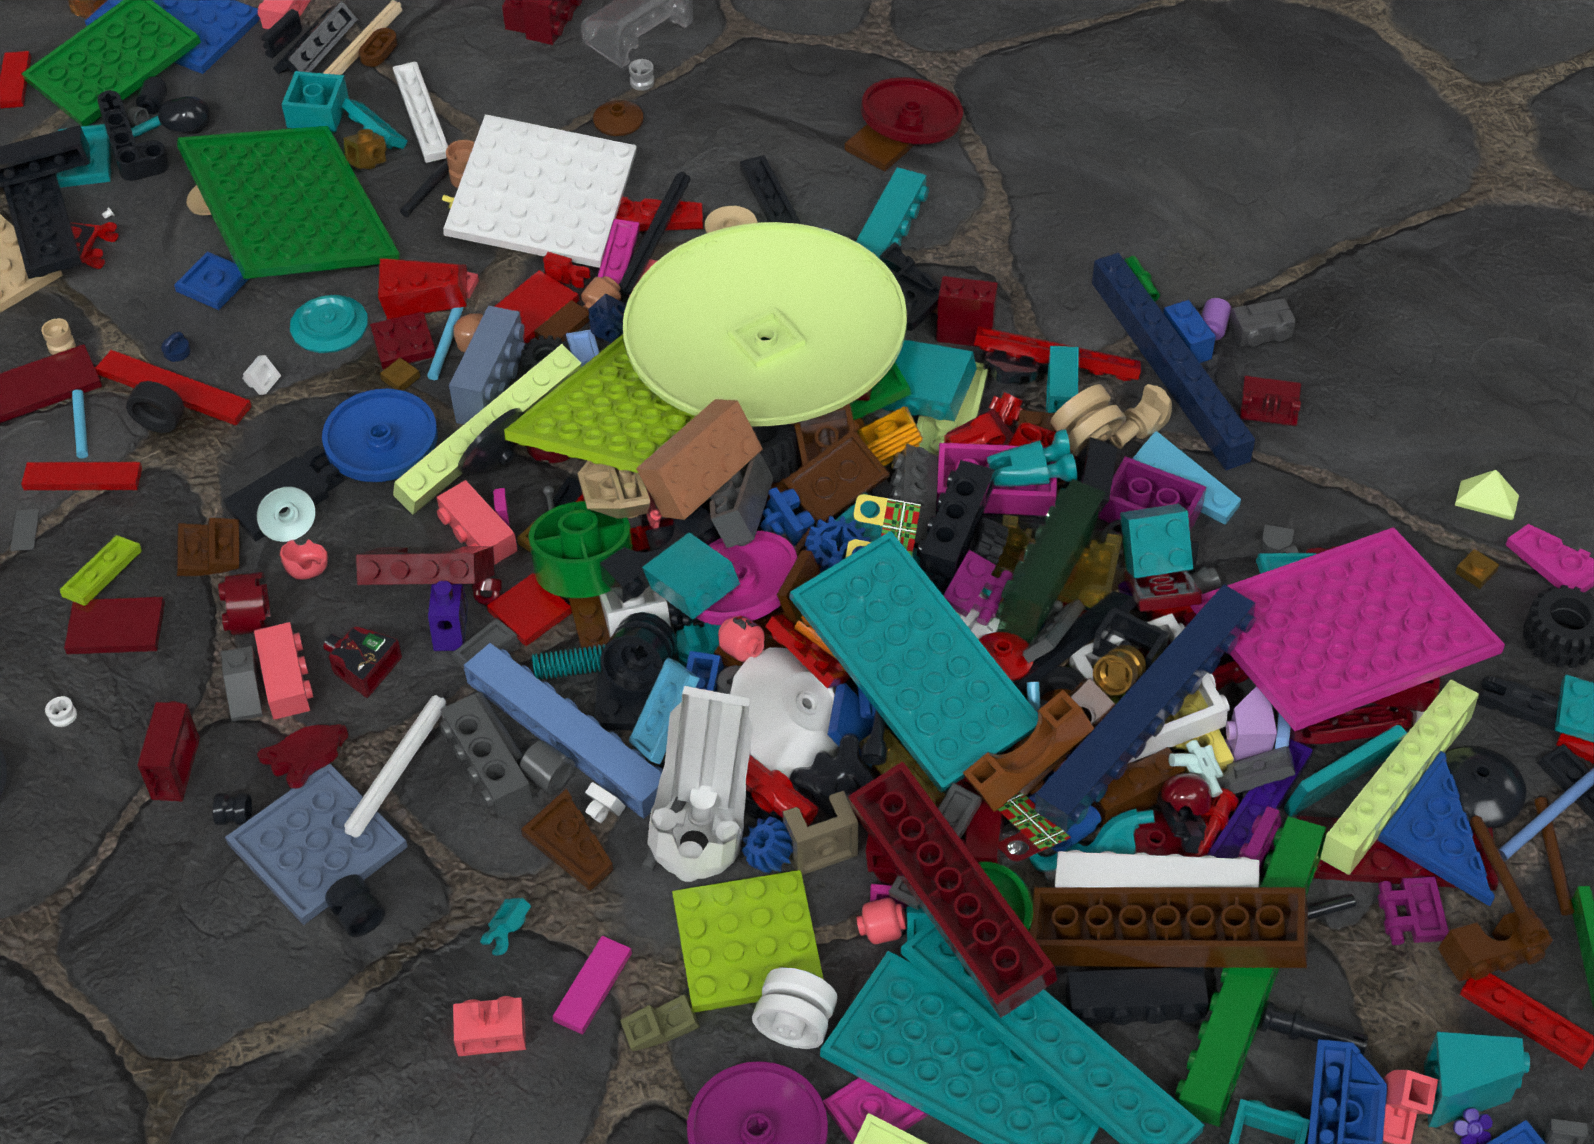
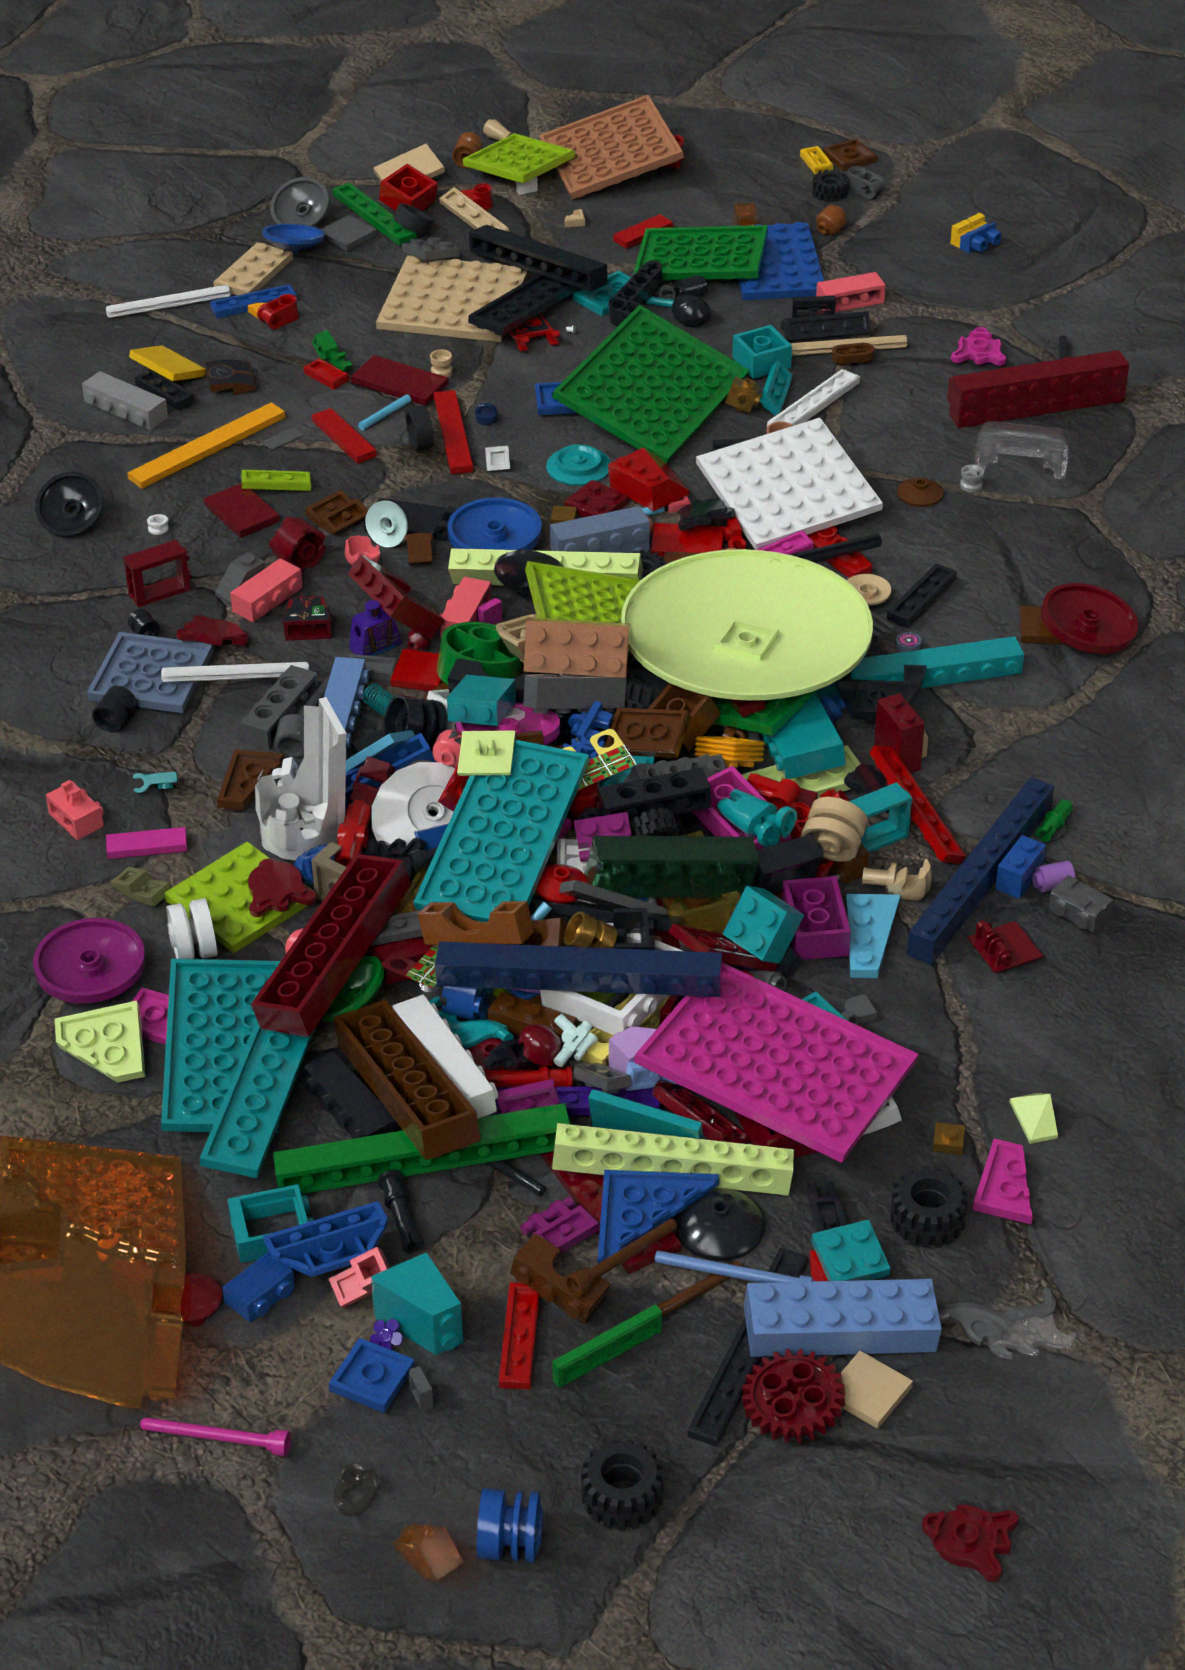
camera: 55 degrees right, 10 degrees down
none -> dark red tile [248,858,316,917]
none -> reddish brown tile [404,533,433,566]
none -> yellowish green piece [457,731,516,776]
none -> black tile [678,498,736,531]

